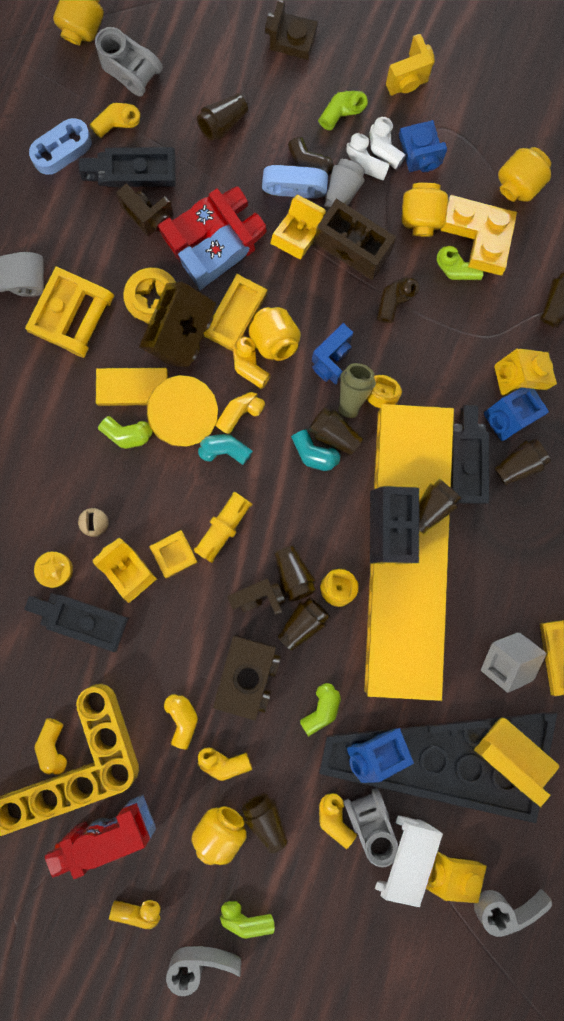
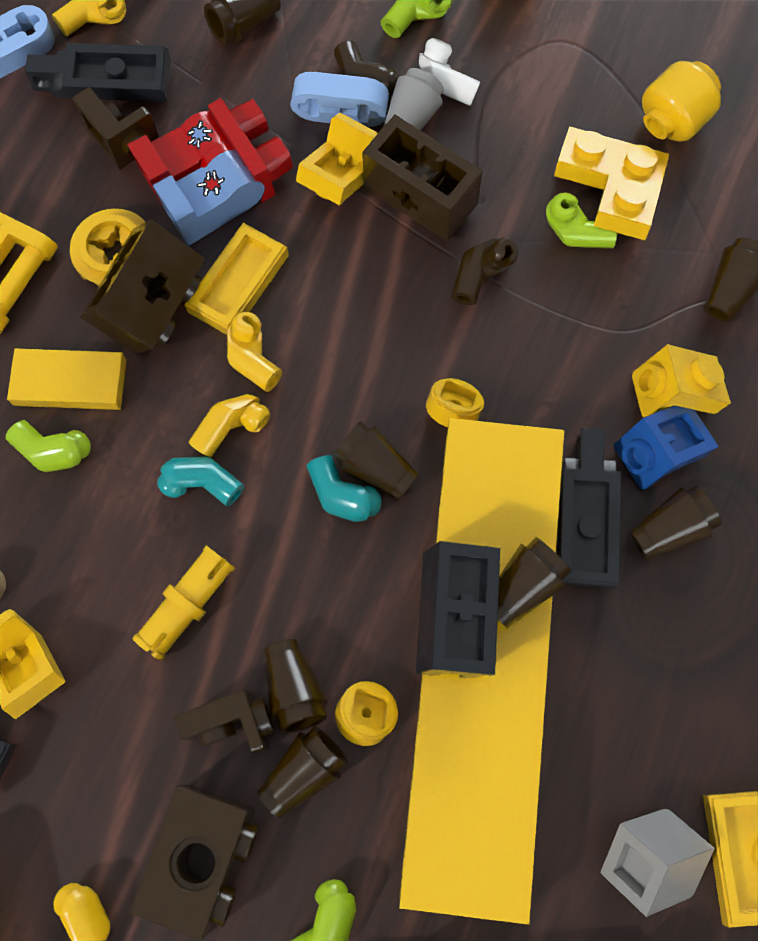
camera: 10 degrees right, 10 degrees down
yellow tile [147,375,218,447] -> none
yellow tile [149,530,198,578] -> none
yellow head [249,307,301,361] -> none
blue bracket [312,323,354,385] -> none
olive cone [338,363,376,418] -> none
white arm [369,117,406,170] -> none
blue bracket [399,120,447,172] -> none
yellow head [401,183,448,237] -> none

